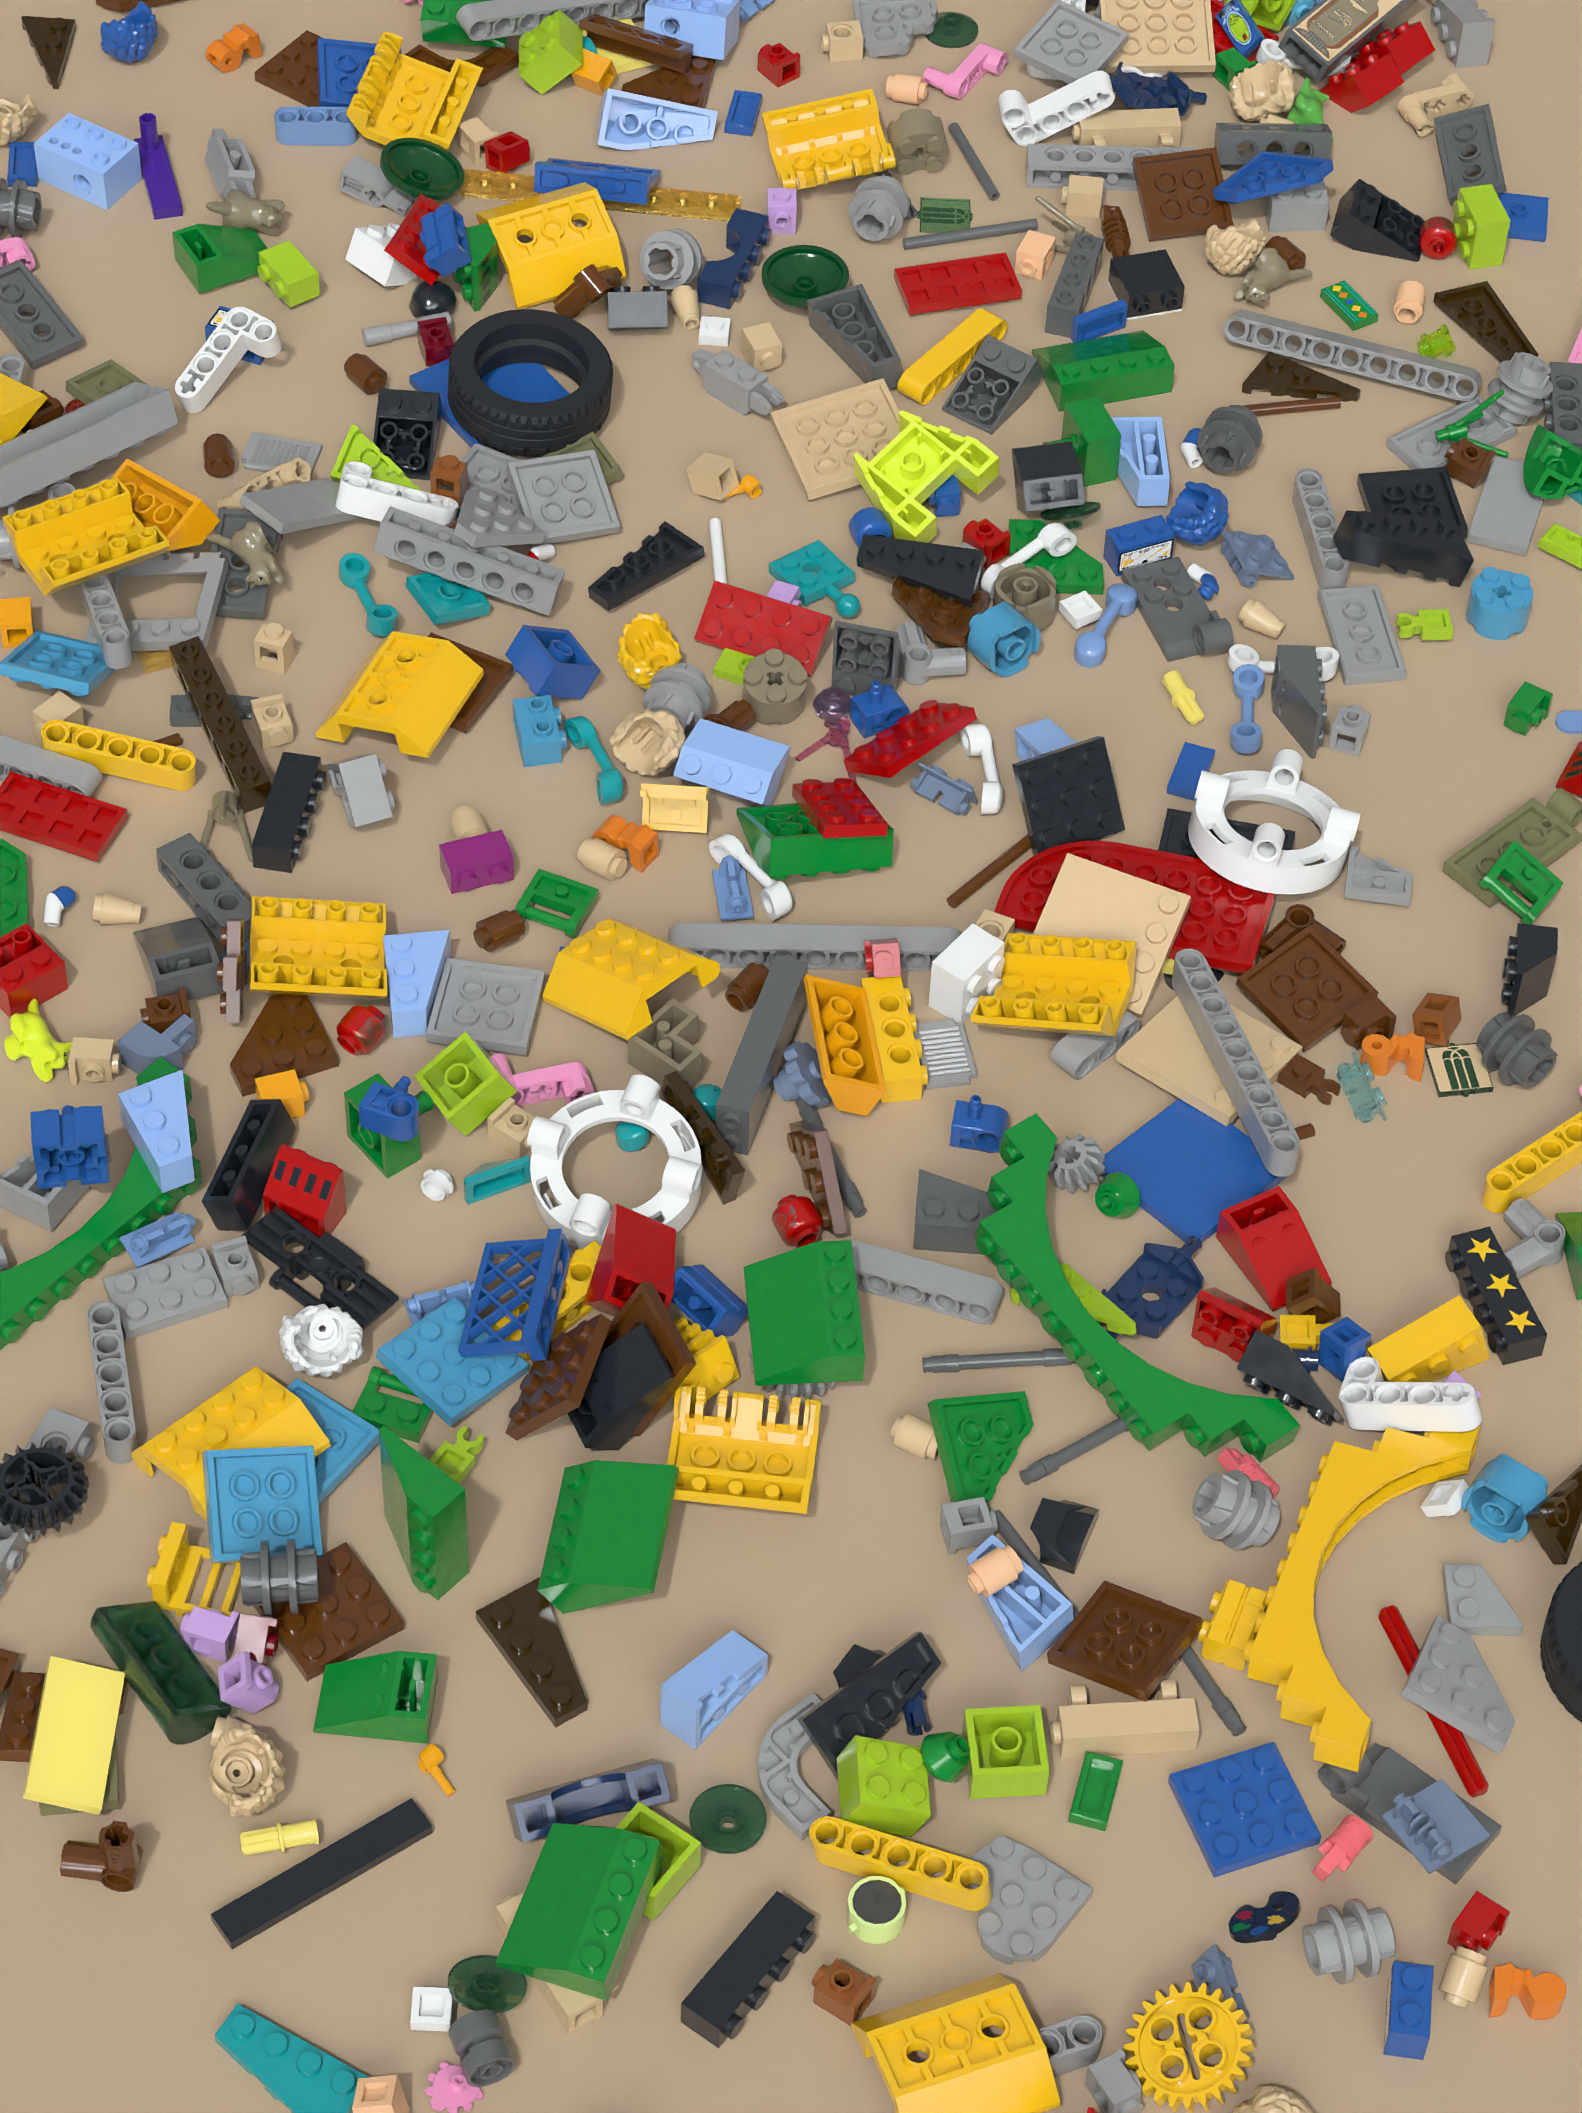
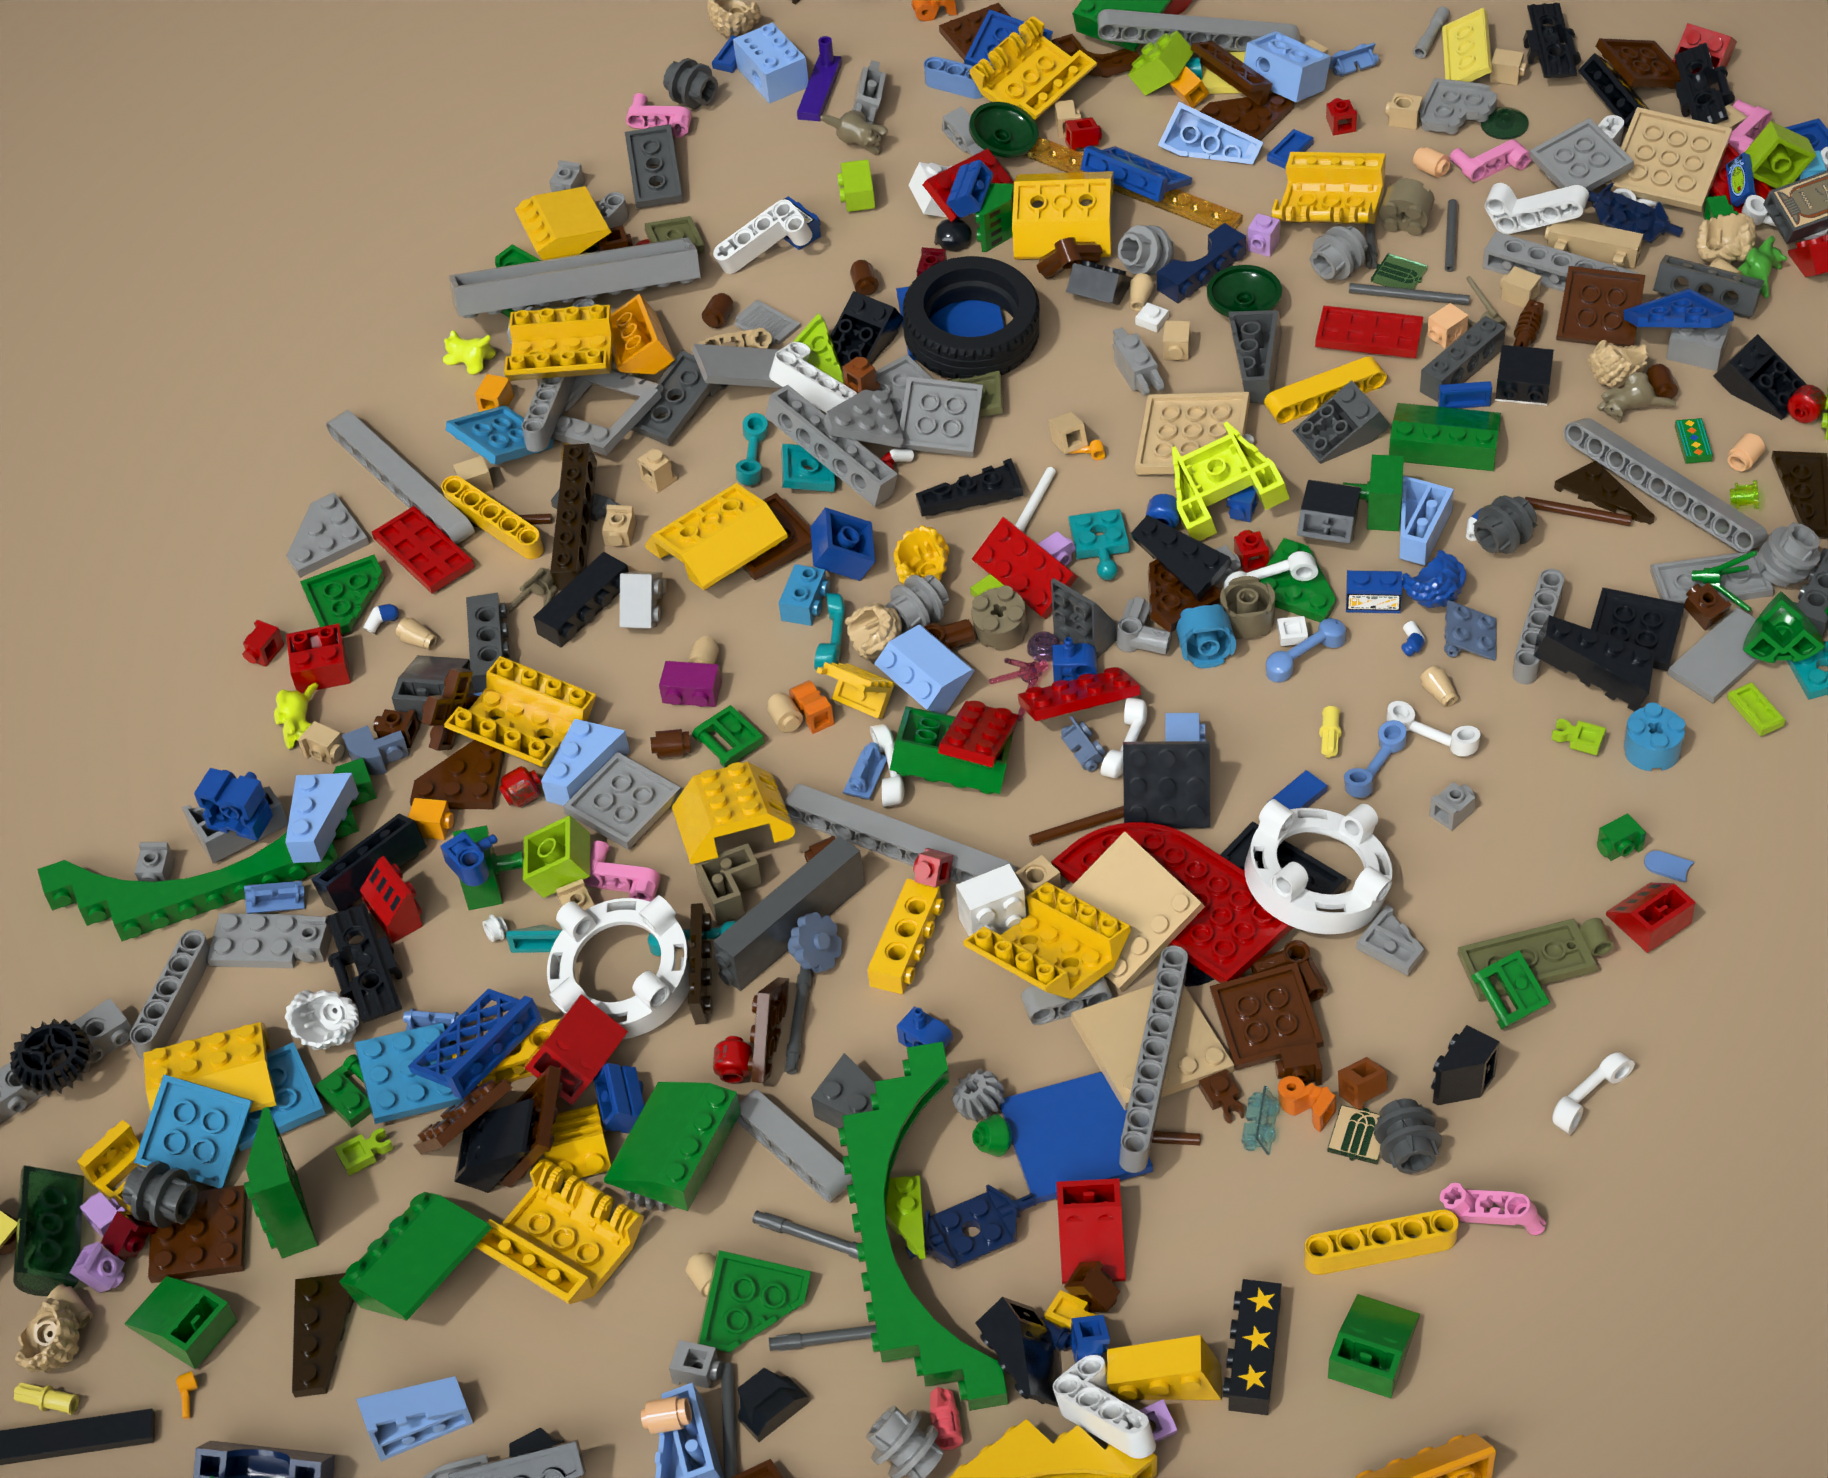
camera: 35 degrees right, 0 degrees up
green slope [172,223,268,293] -> none
dark tan animal [206,521,284,588] -> none
light grey piece [362,311,452,346] -> none
light orange slope [803,974,886,1116] -> none
light grey window [913,1019,978,1090] -> none
clear green dish [1040,502,1101,529] -> none
dark grey hinge [1121,557,1234,662] -> none
red slope [1191,1287,1277,1362] -> none
dark grey slope [1270,645,1327,759] -> none
light grey tile [1317,585,1407,685] -> none
light grey piece [1503,1198,1565,1278] -> none

